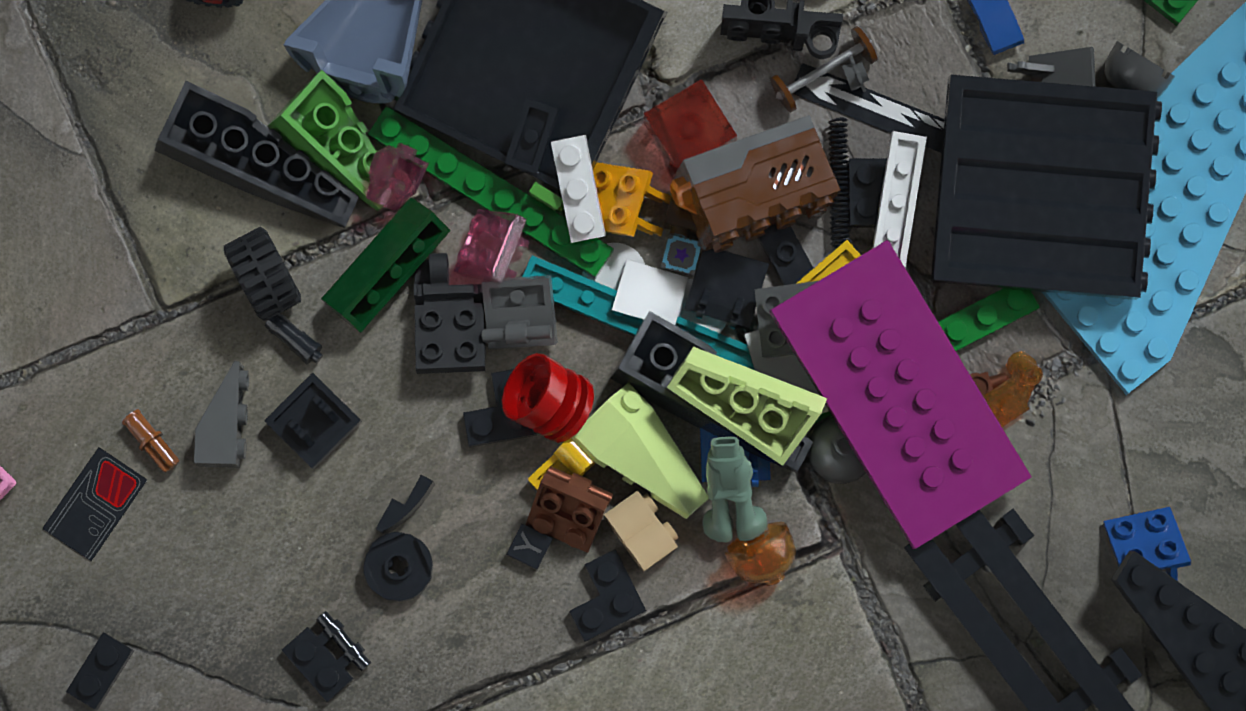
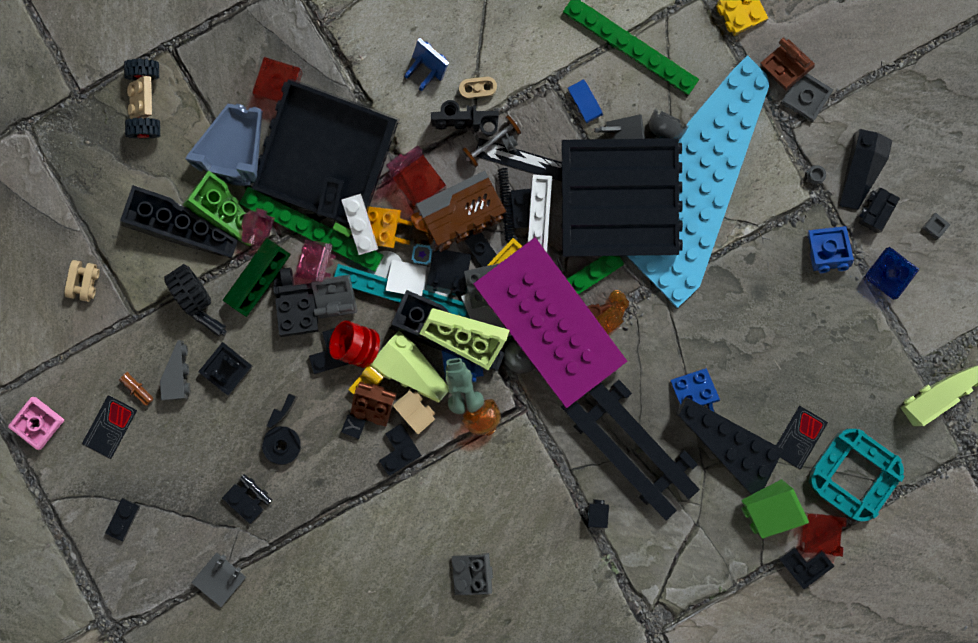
camera: 10 degrees left, 5 degrees up
none -> tan brick [64,260,100,302]
none -> clear pink plate [386,145,423,177]

